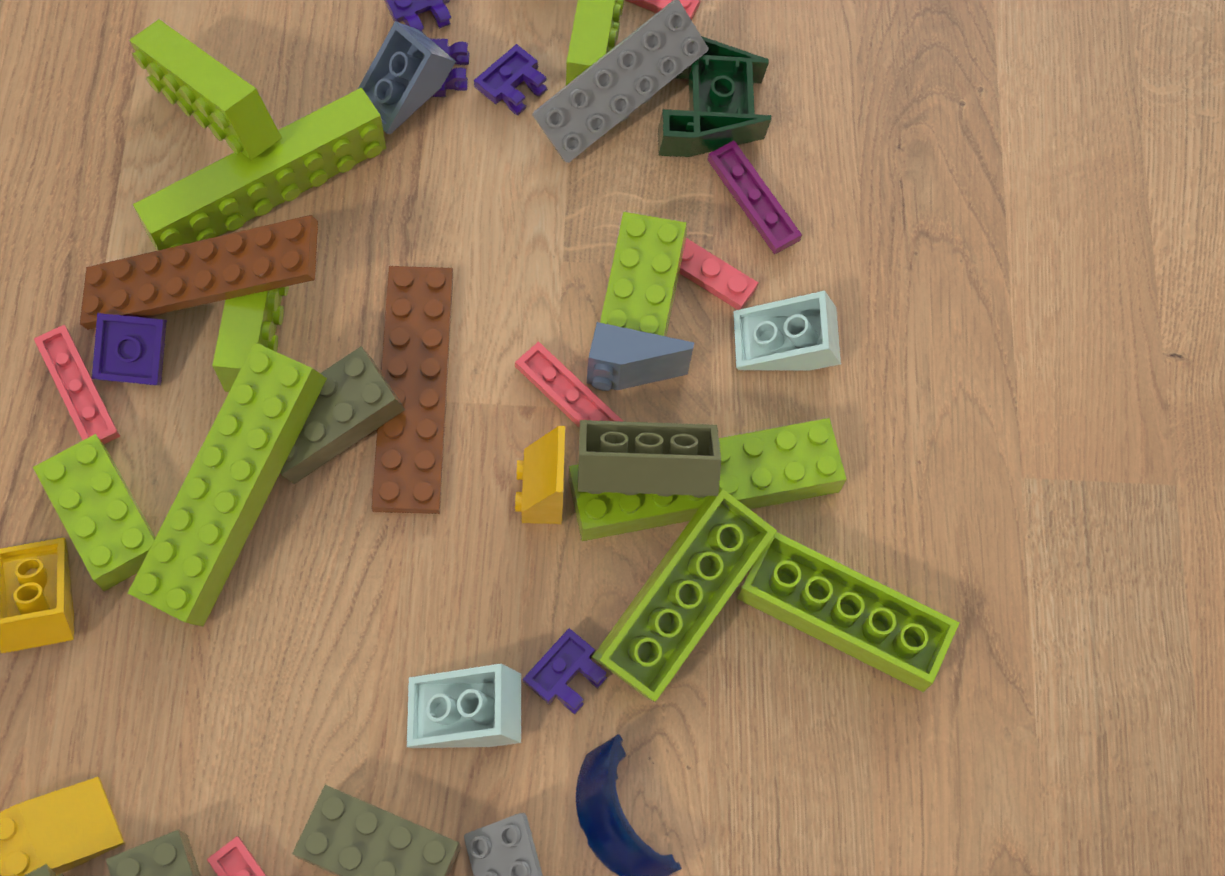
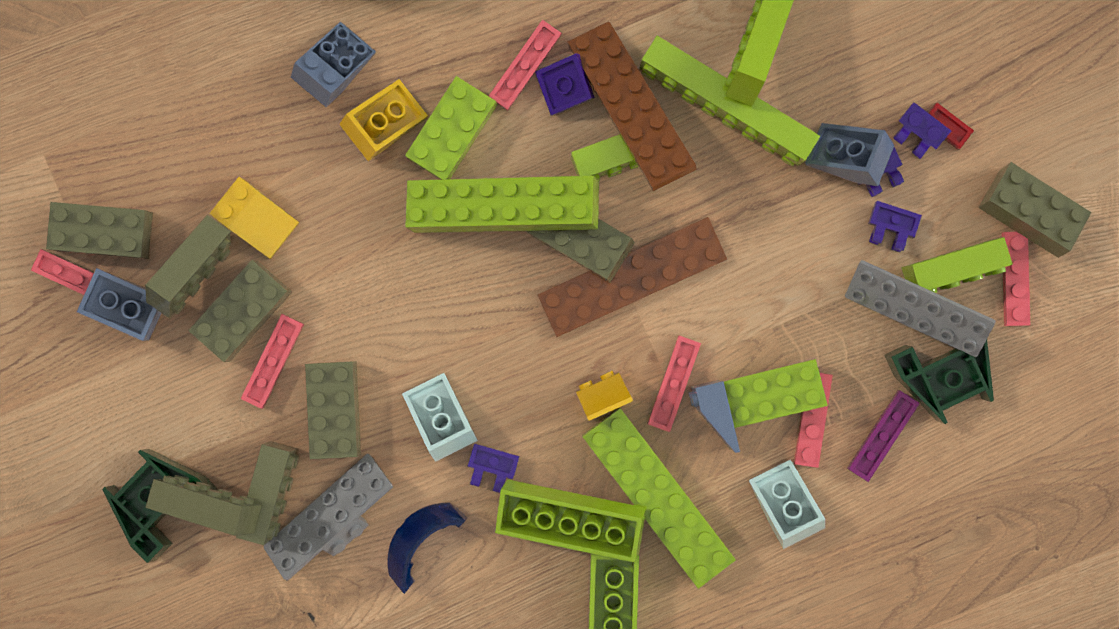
camera: 70 degrees right, 20 degrees up
olive brick [578,420,721,498] -> none

